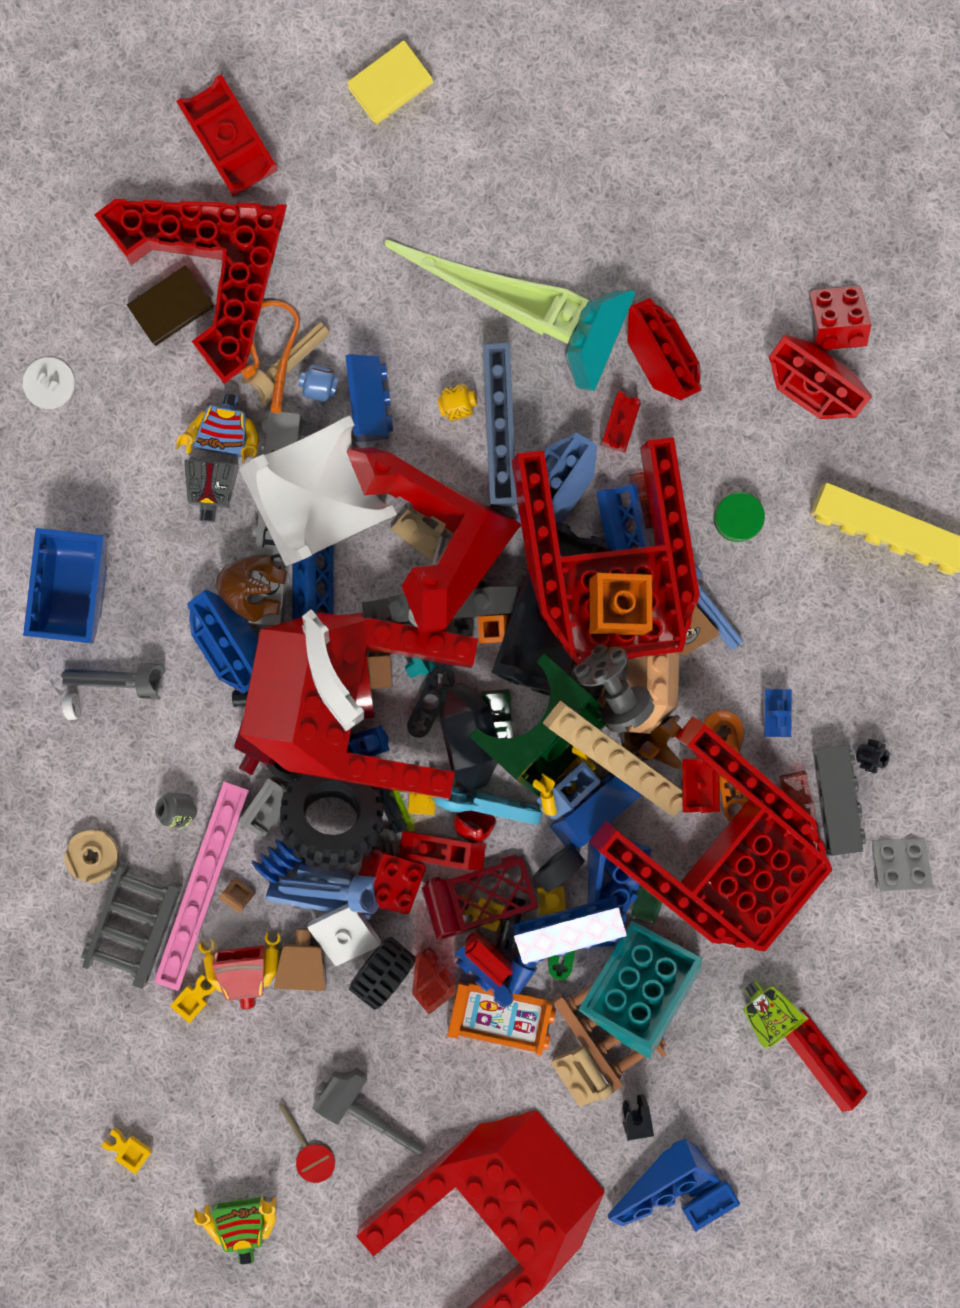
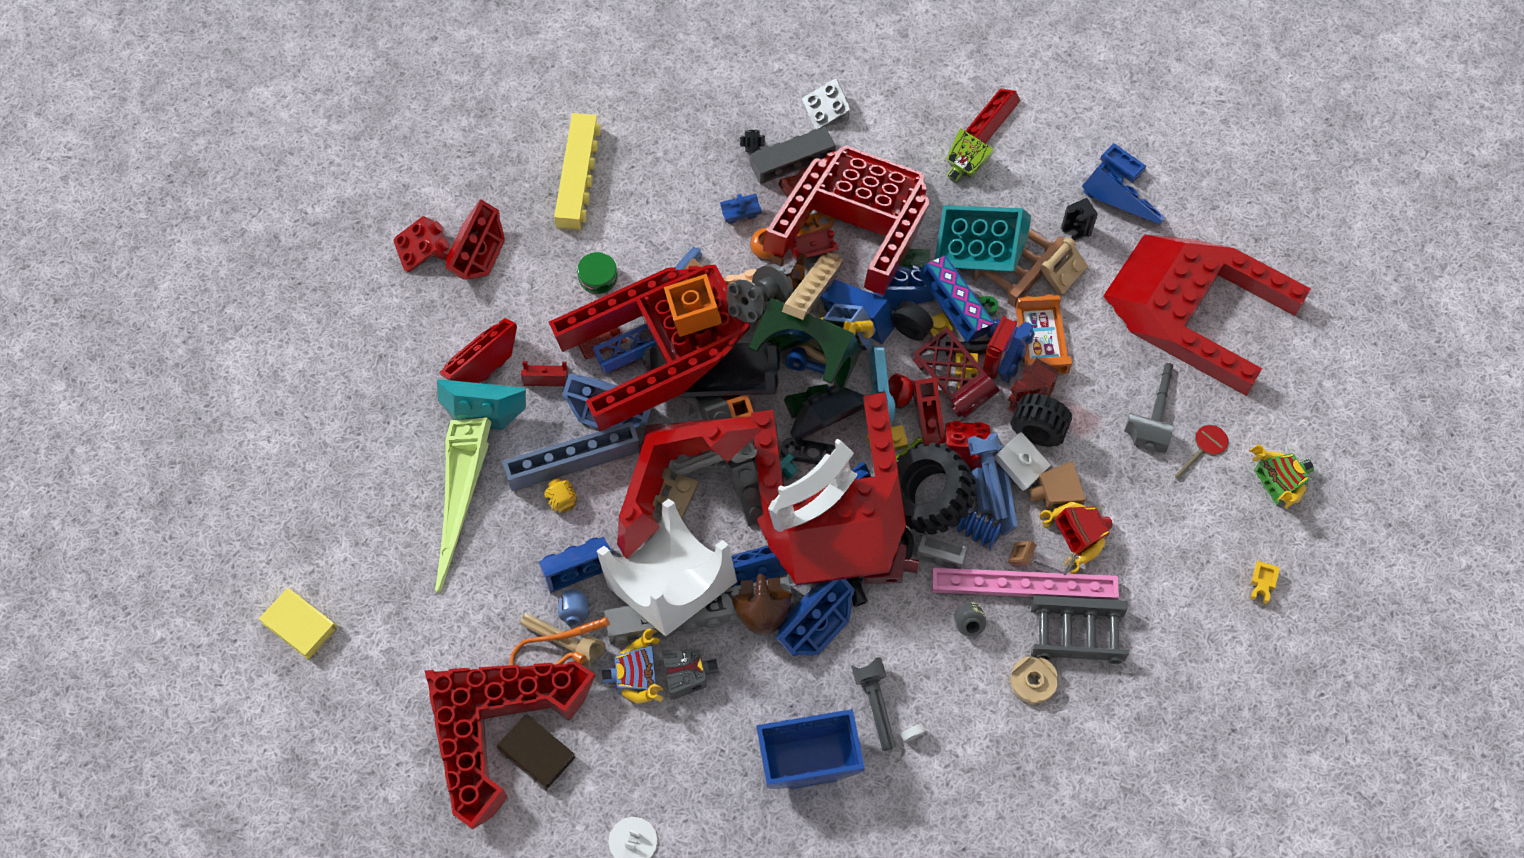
camera: 105 degrees left, 25 degrees down
yellow plate [170,973,216,1024] -> none
red piece [176,74,278,197] -> none

